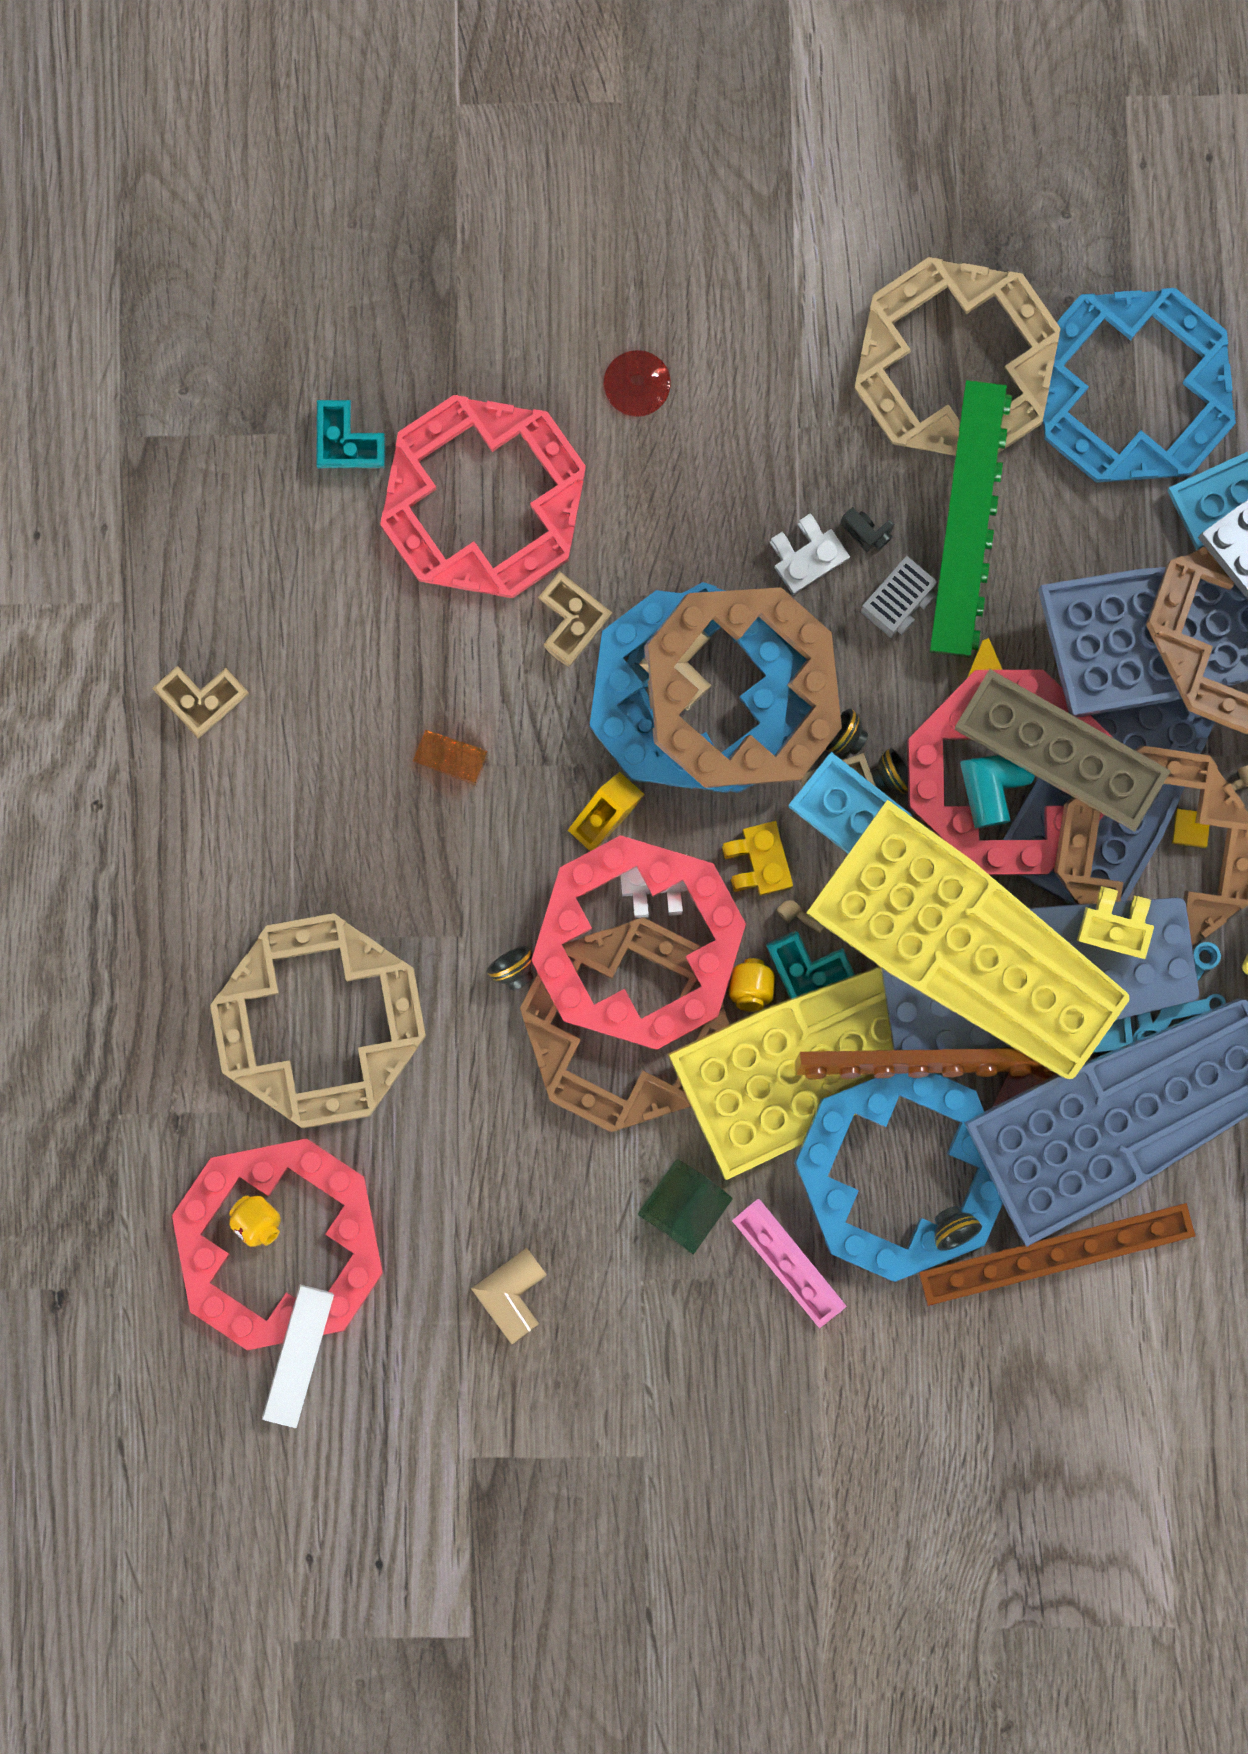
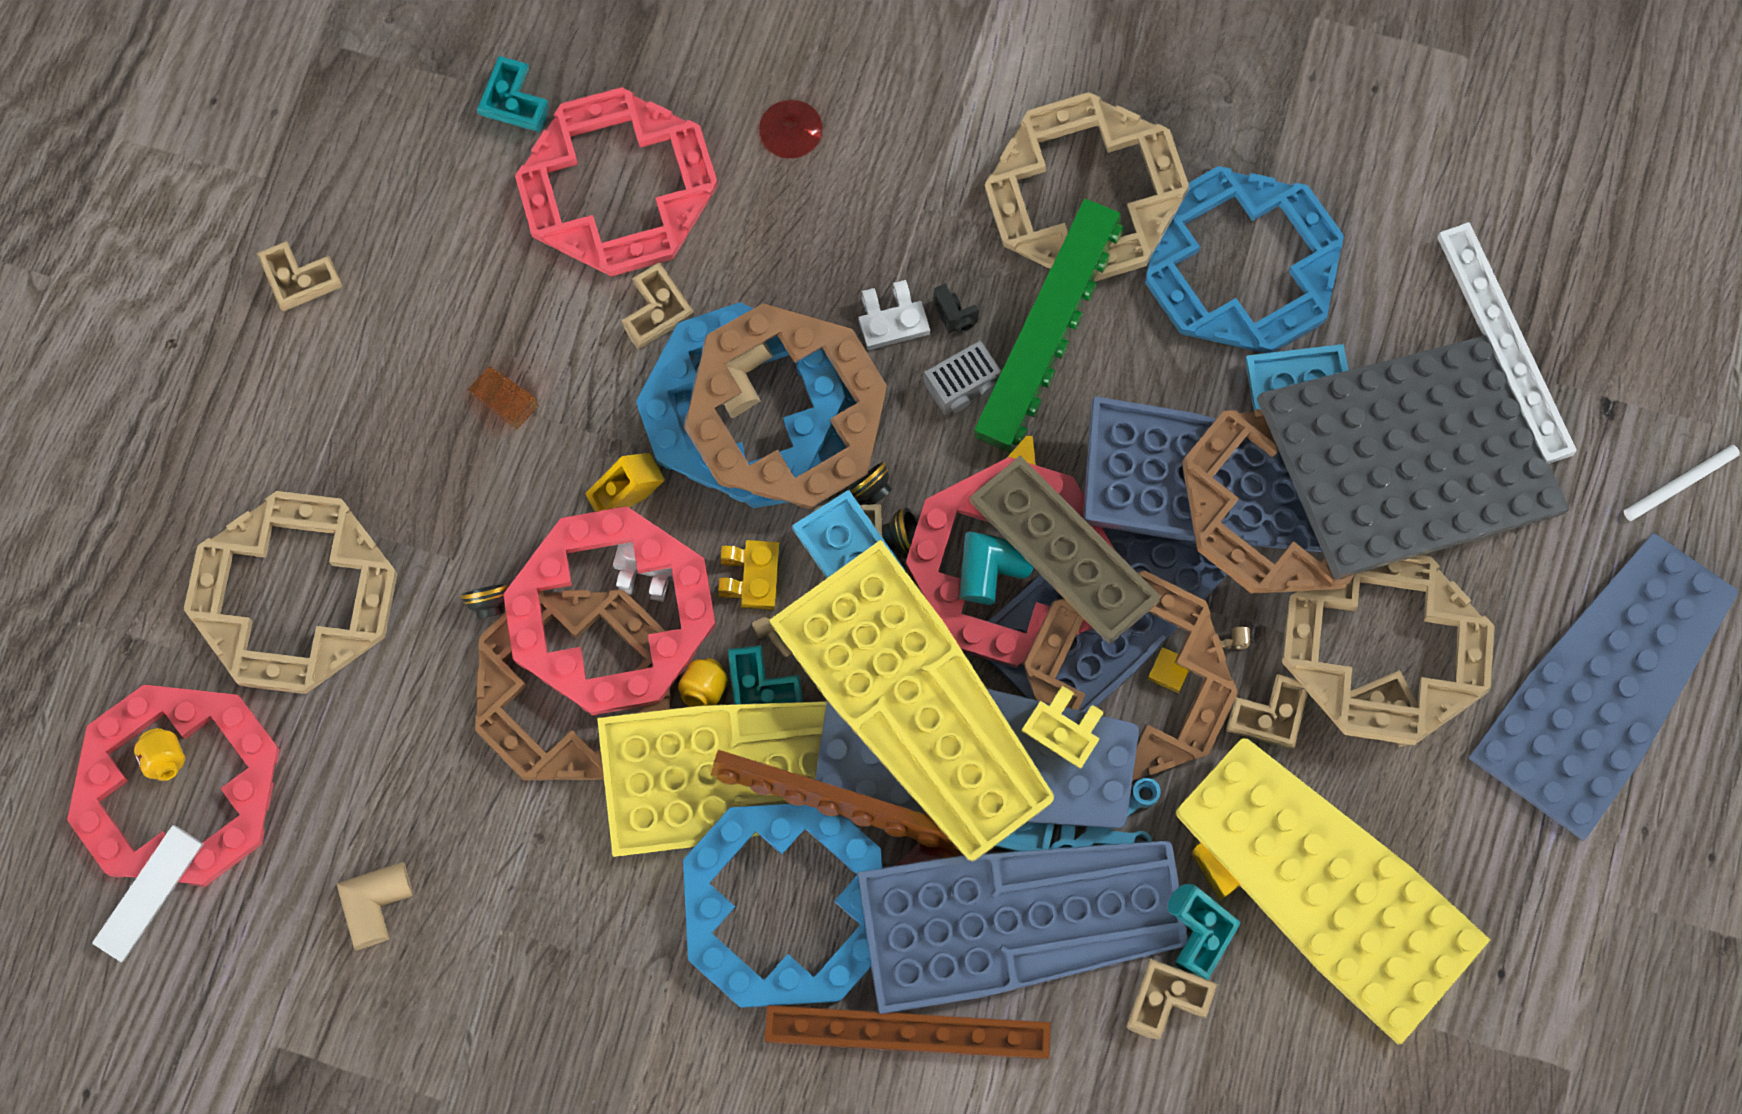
camera: 20 degrees right, 10 degrees down
clear green slope [637,1159,733,1255] -> none
bright pink plate [732,1199,847,1329] -> none
pearl dark grey piece [934,1206,982,1251] -> none

